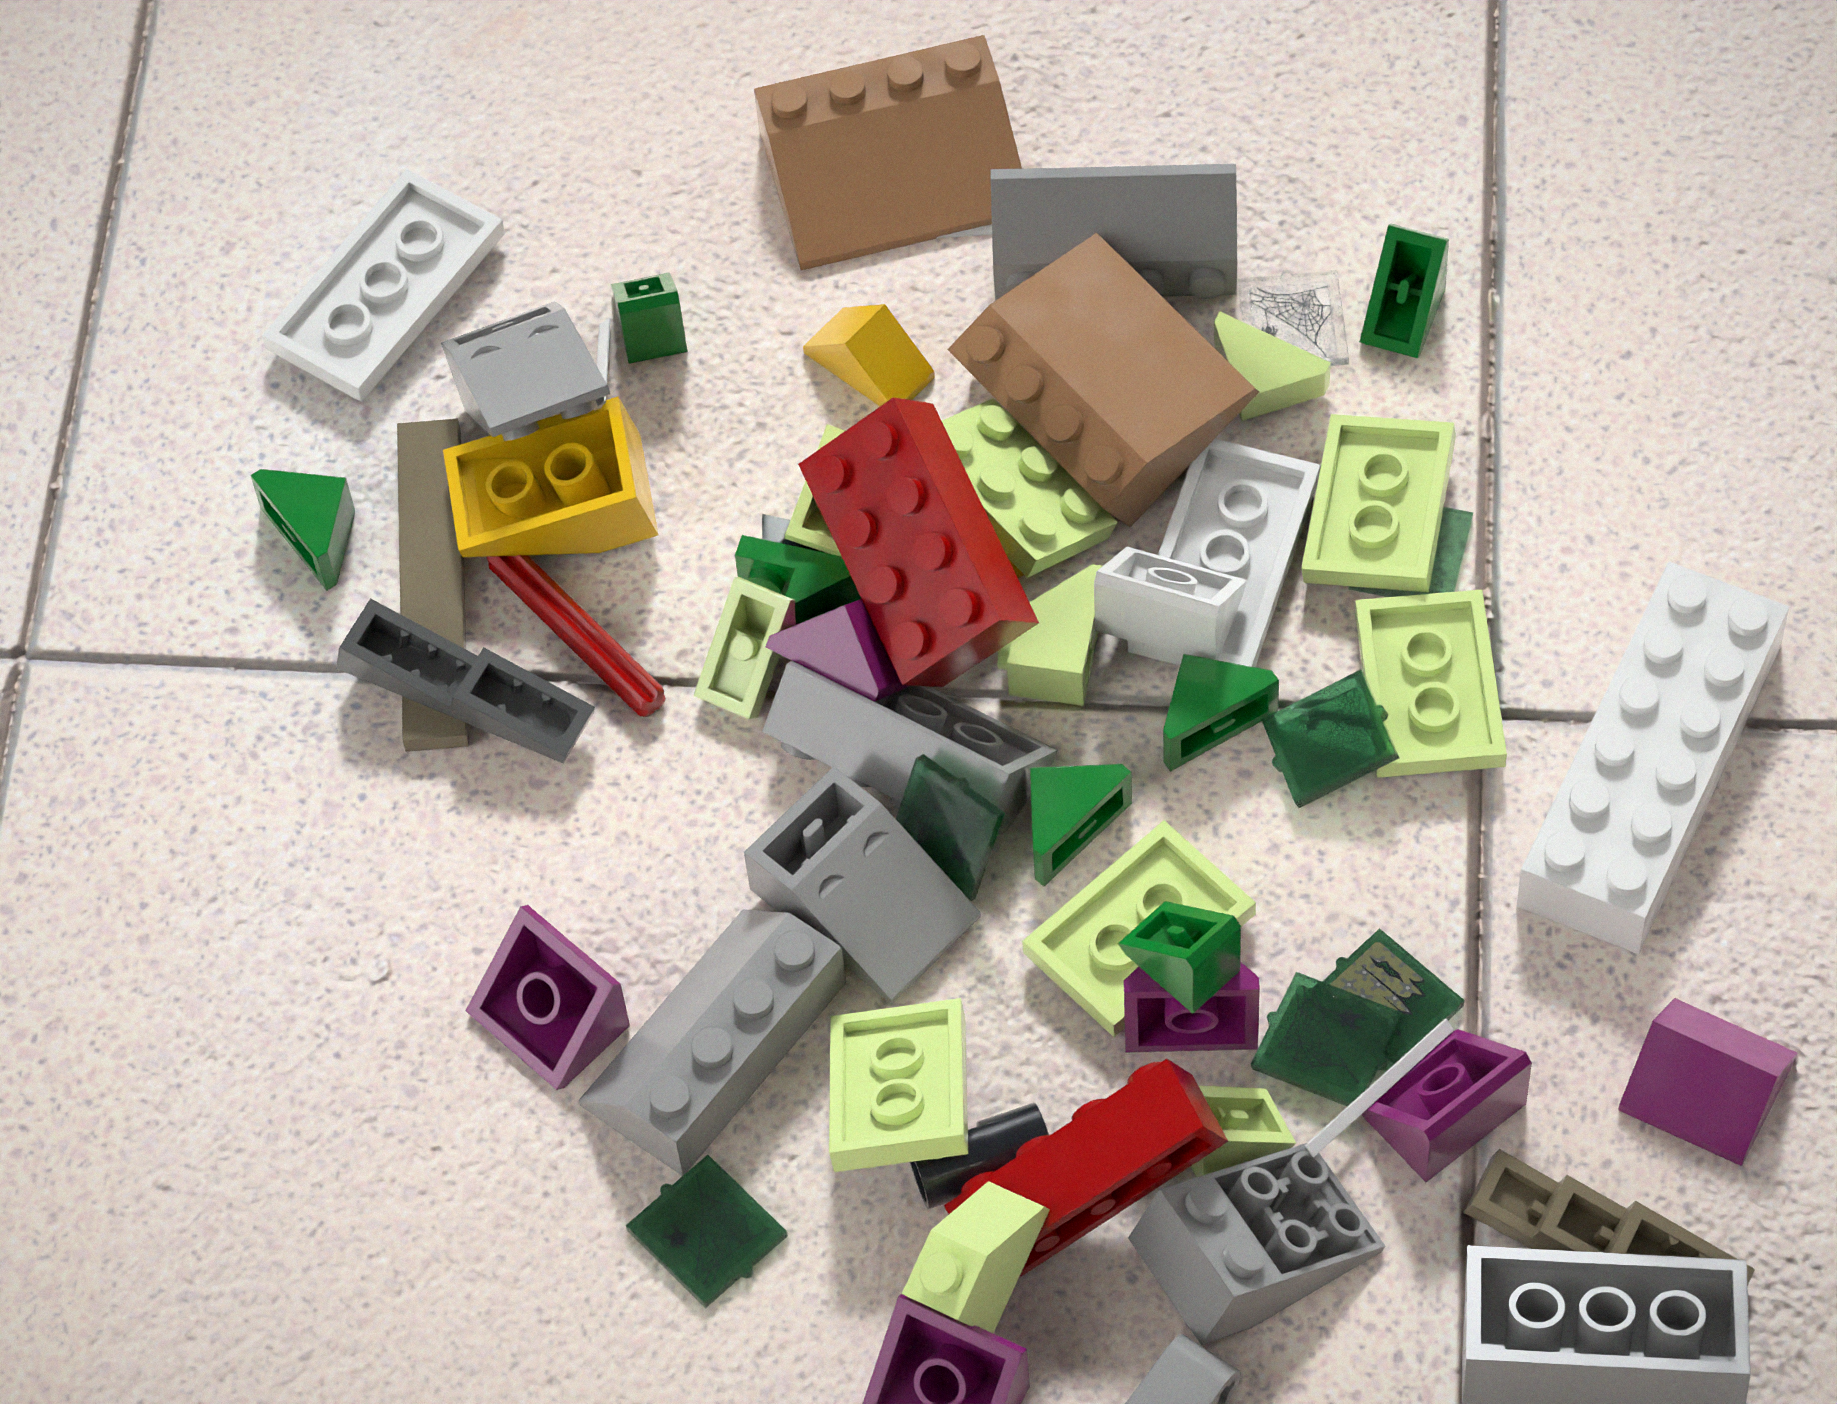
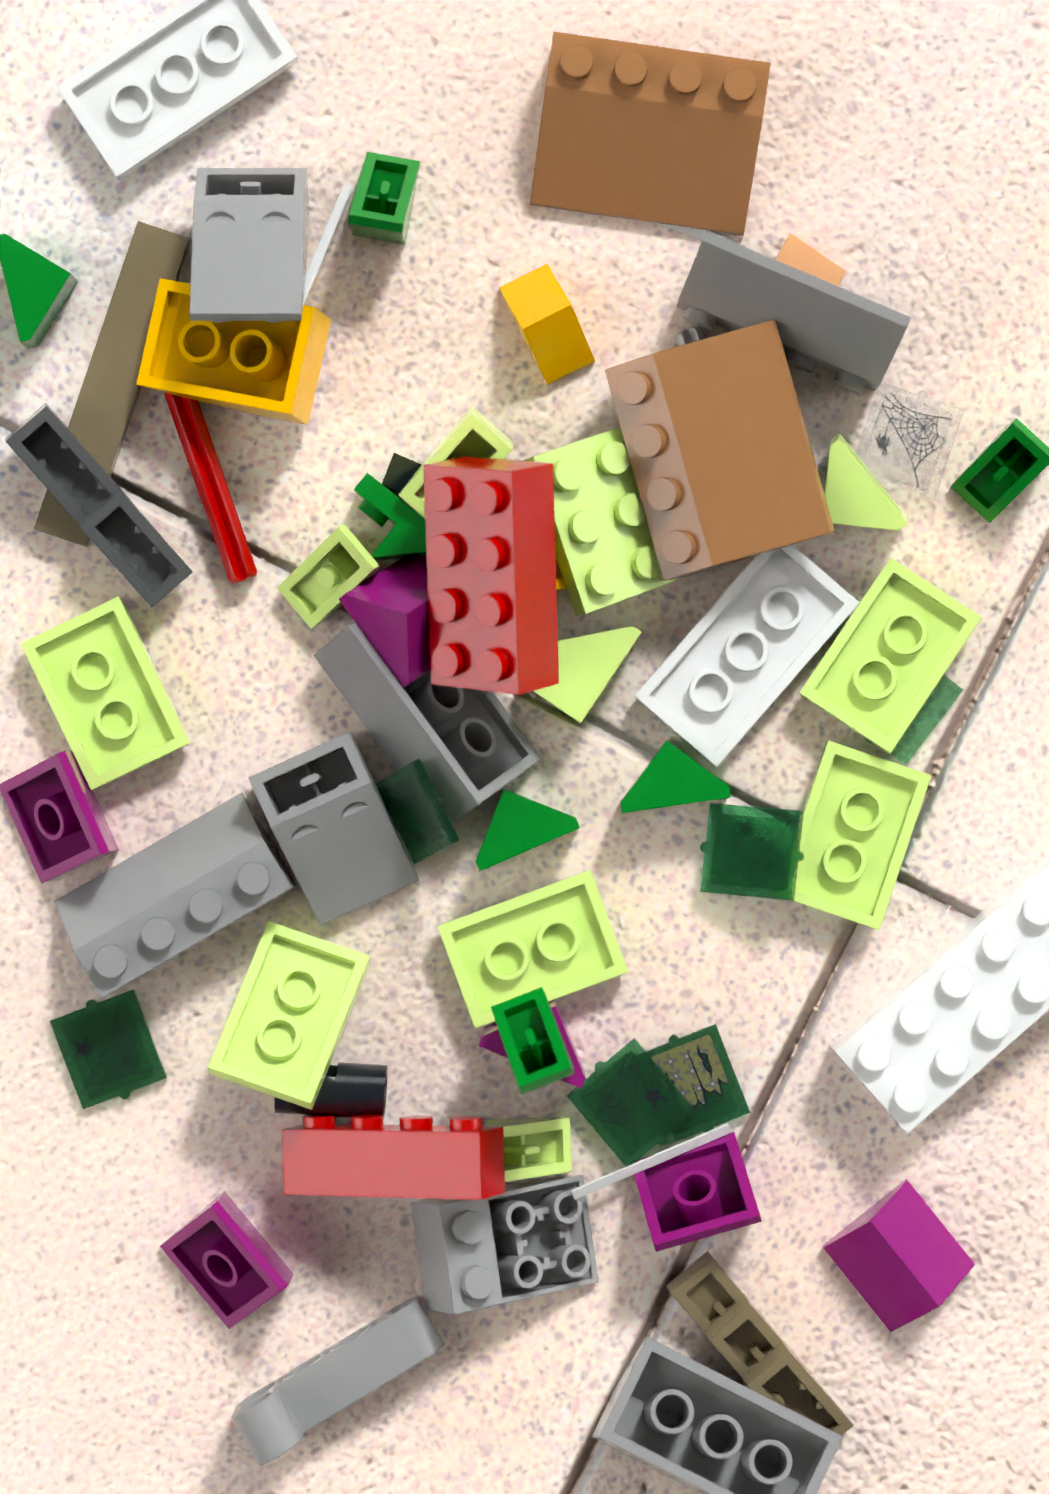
camera: 15 degrees right, 30 degrees up
yellowish green slope [902,1182,1050,1333] -> none
white slope [1094,547,1247,660] -> none
none -> yellowish green plate [21,596,191,790]

